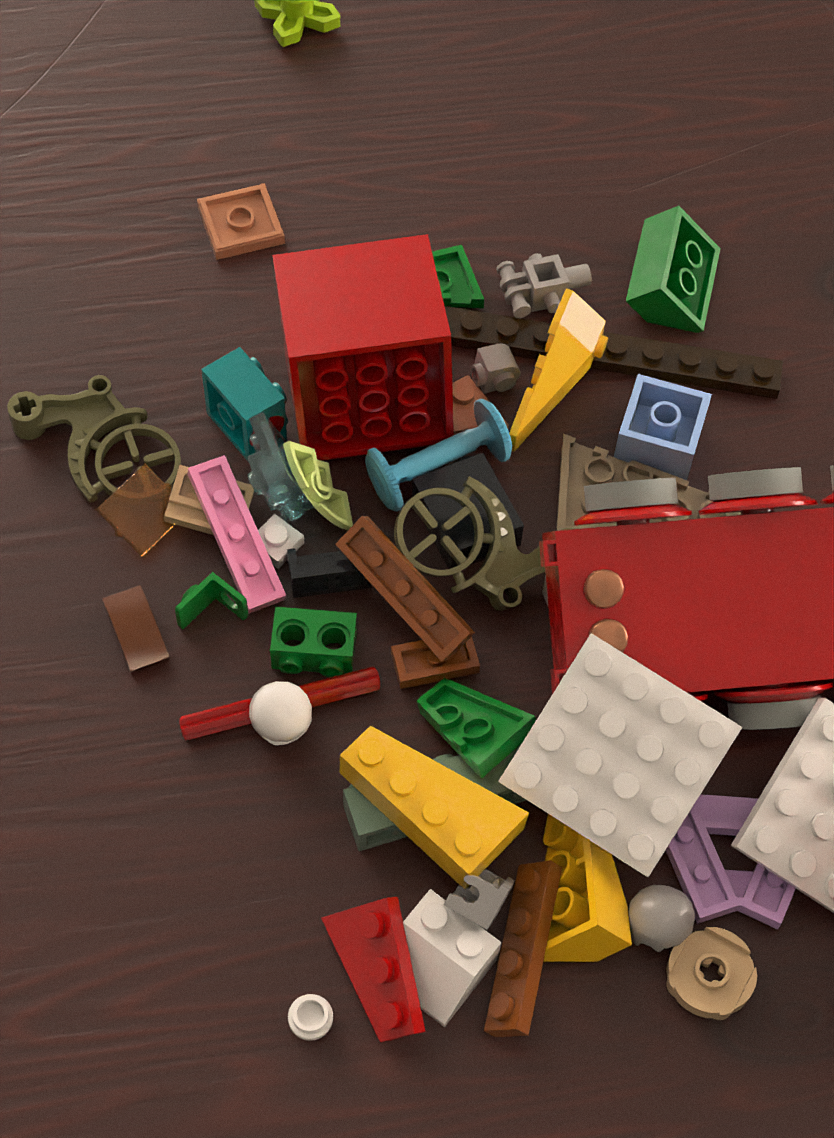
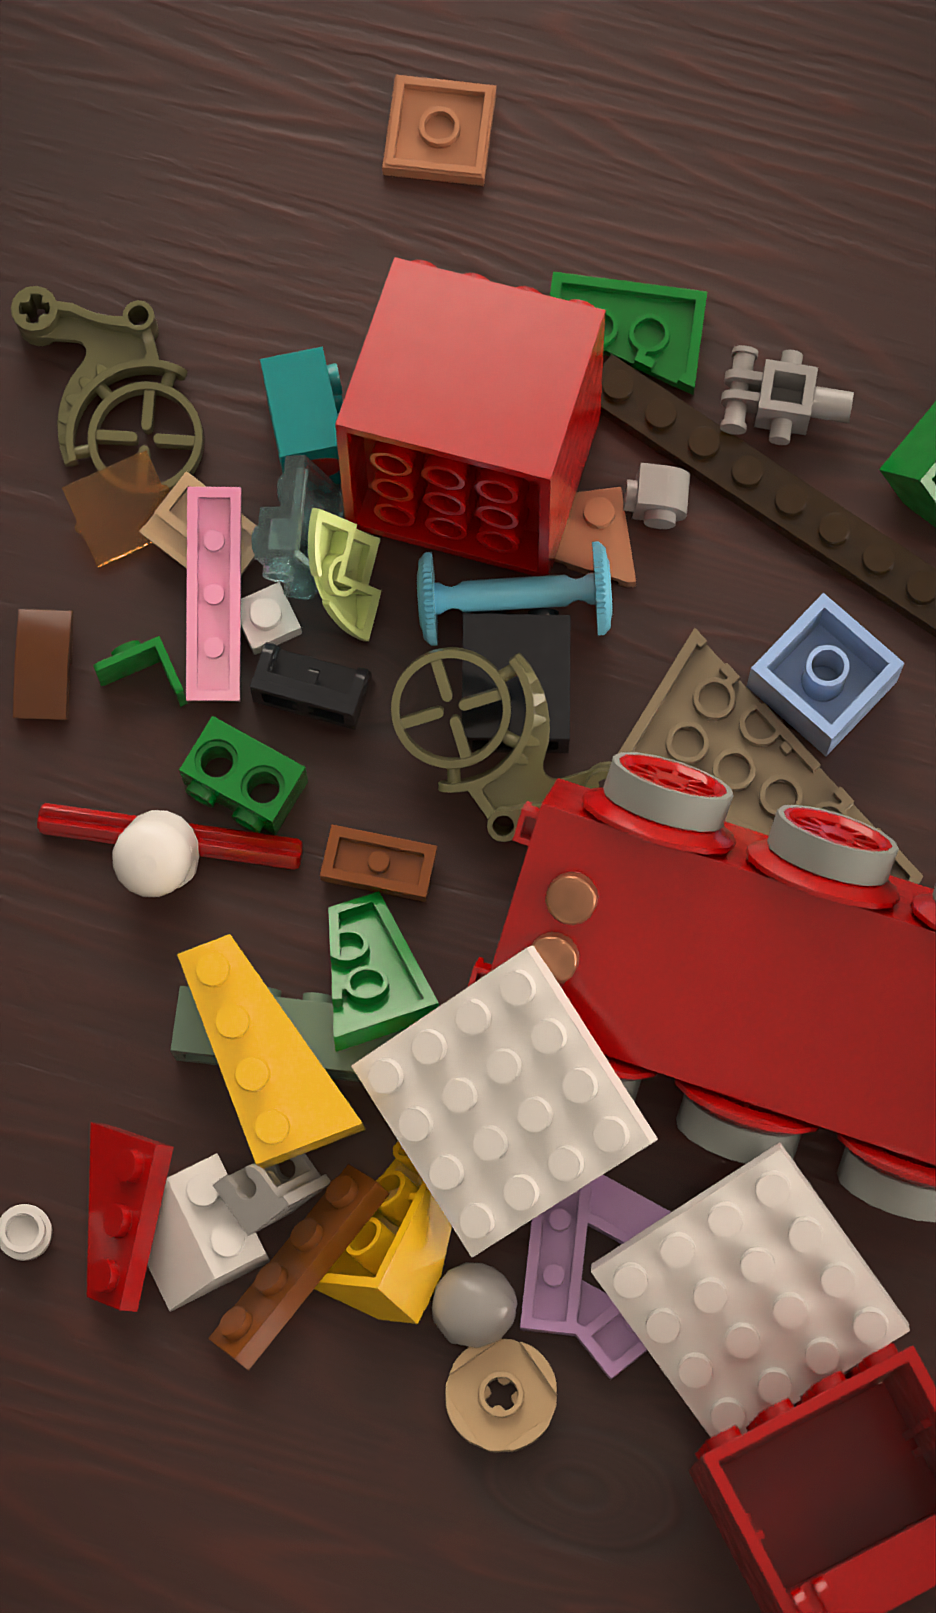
camera: 30 degrees right, 15 degrees up
dark orange plate [335,516,475,662] -> none
yellow wedge [509,288,608,452] -> none

